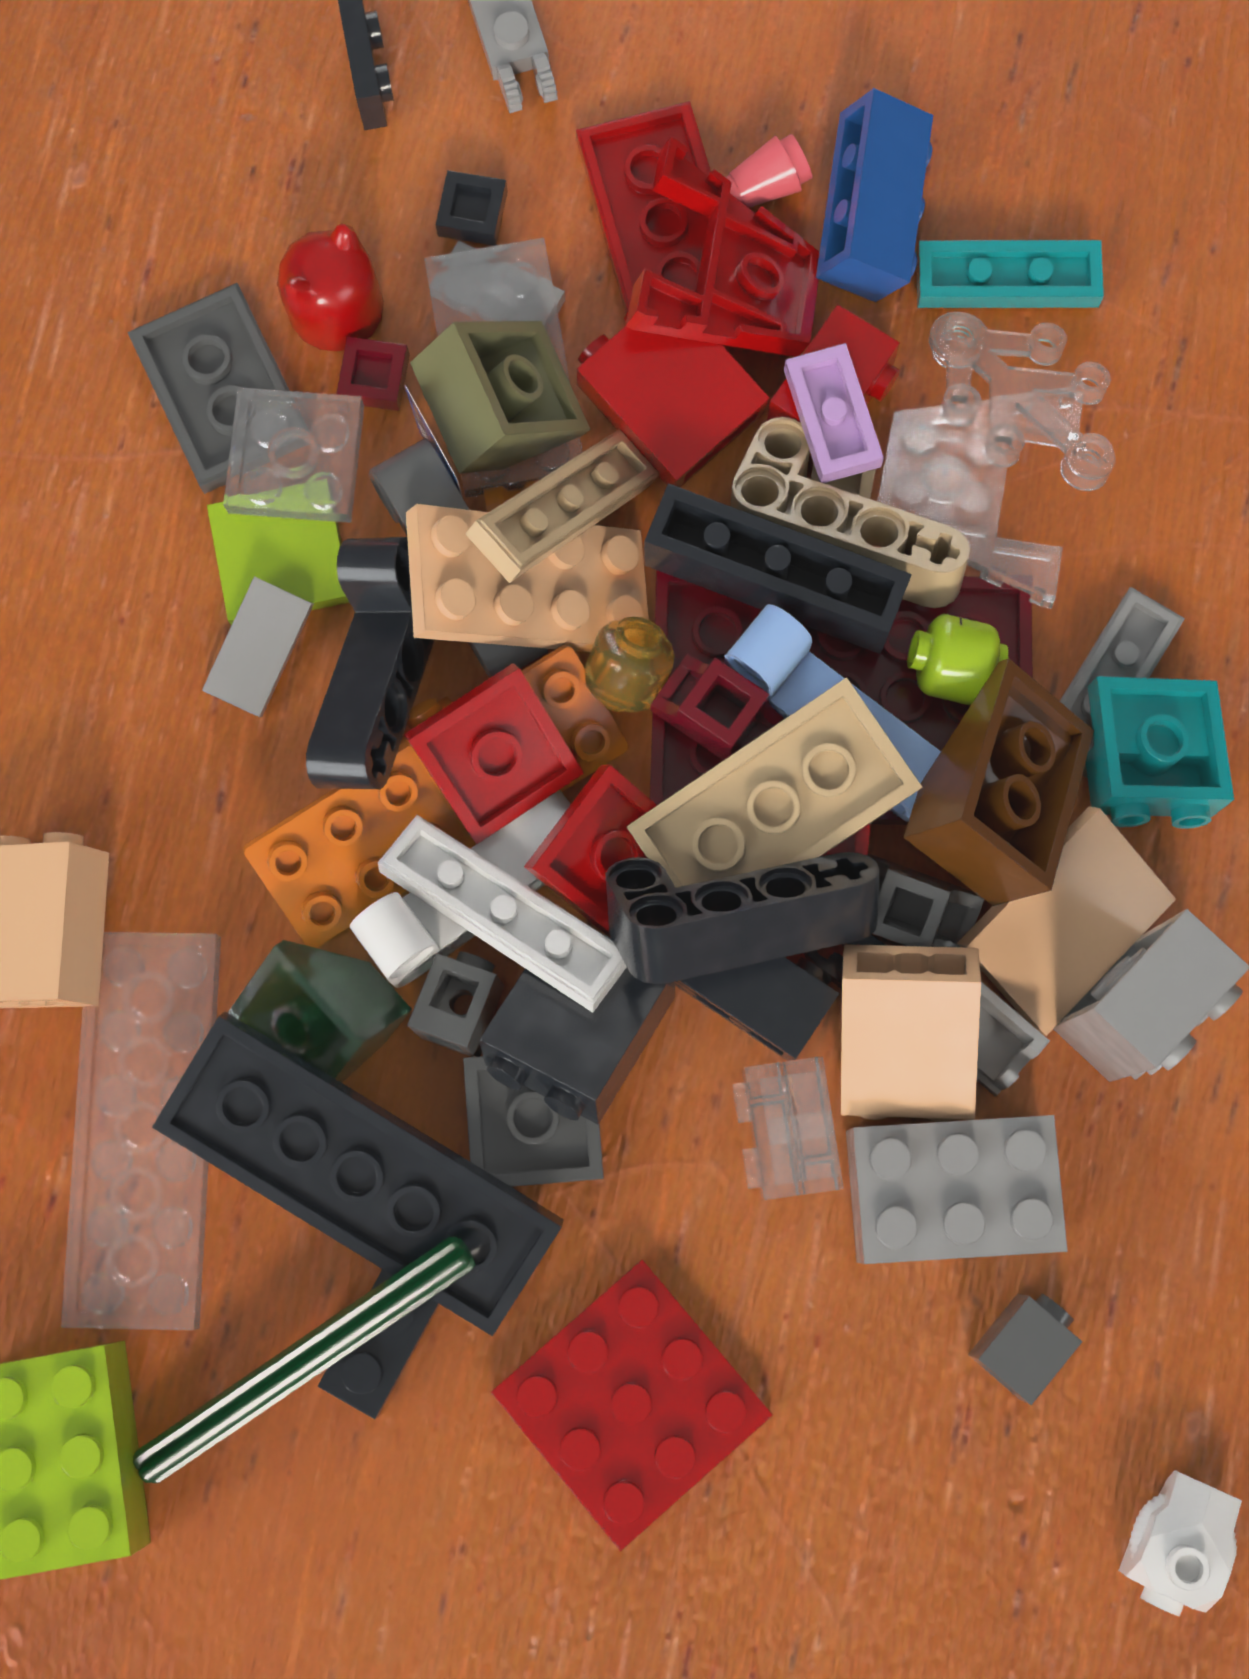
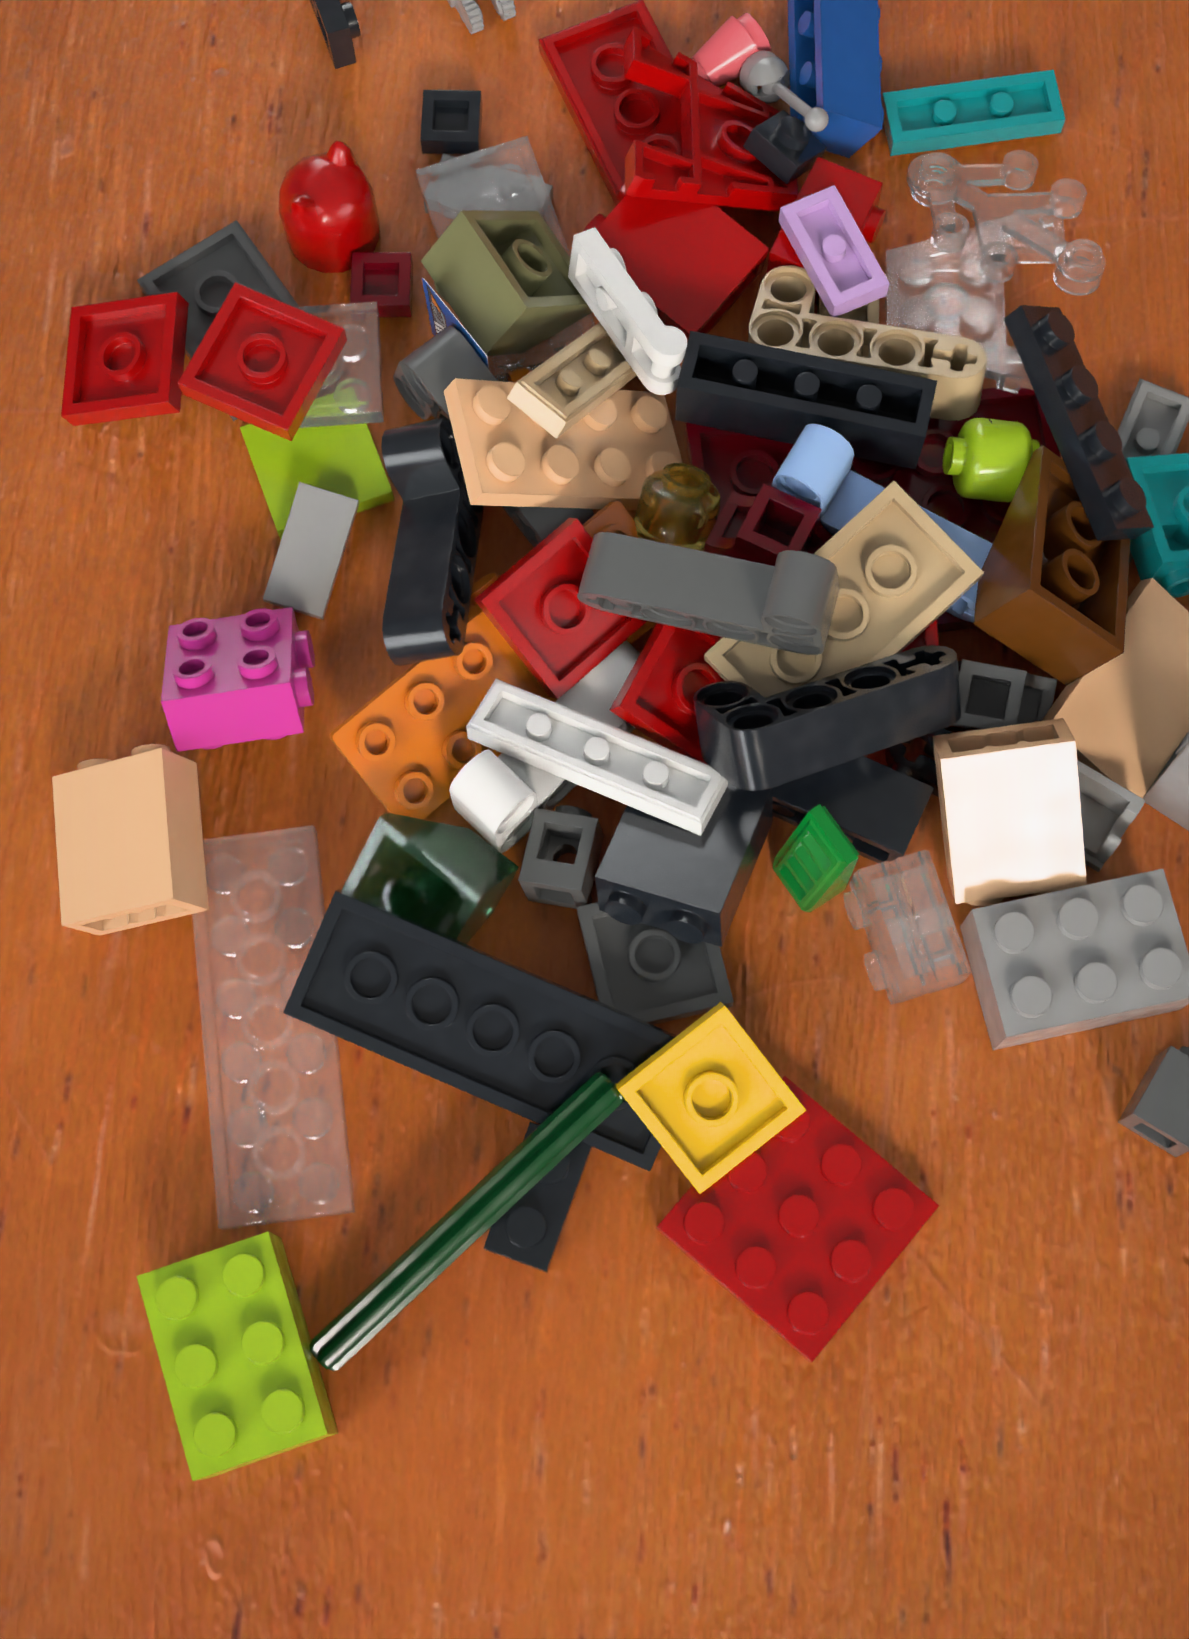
camera: 10 degrees left, 5 degrees down
none -> red plate [61,292,189,426]
none -> dark pink brick [161,607,315,752]
none -> red plate [178,282,347,442]
none -> white plate [568,227,687,395]
none -> dark grey beam [577,532,840,655]
none -> yellow plate [615,1002,806,1194]
none -> light grey hinge [739,50,829,132]
none -> black plate [743,110,827,184]
none -> green slope [773,804,859,912]
none -> black plate [1004,305,1154,541]

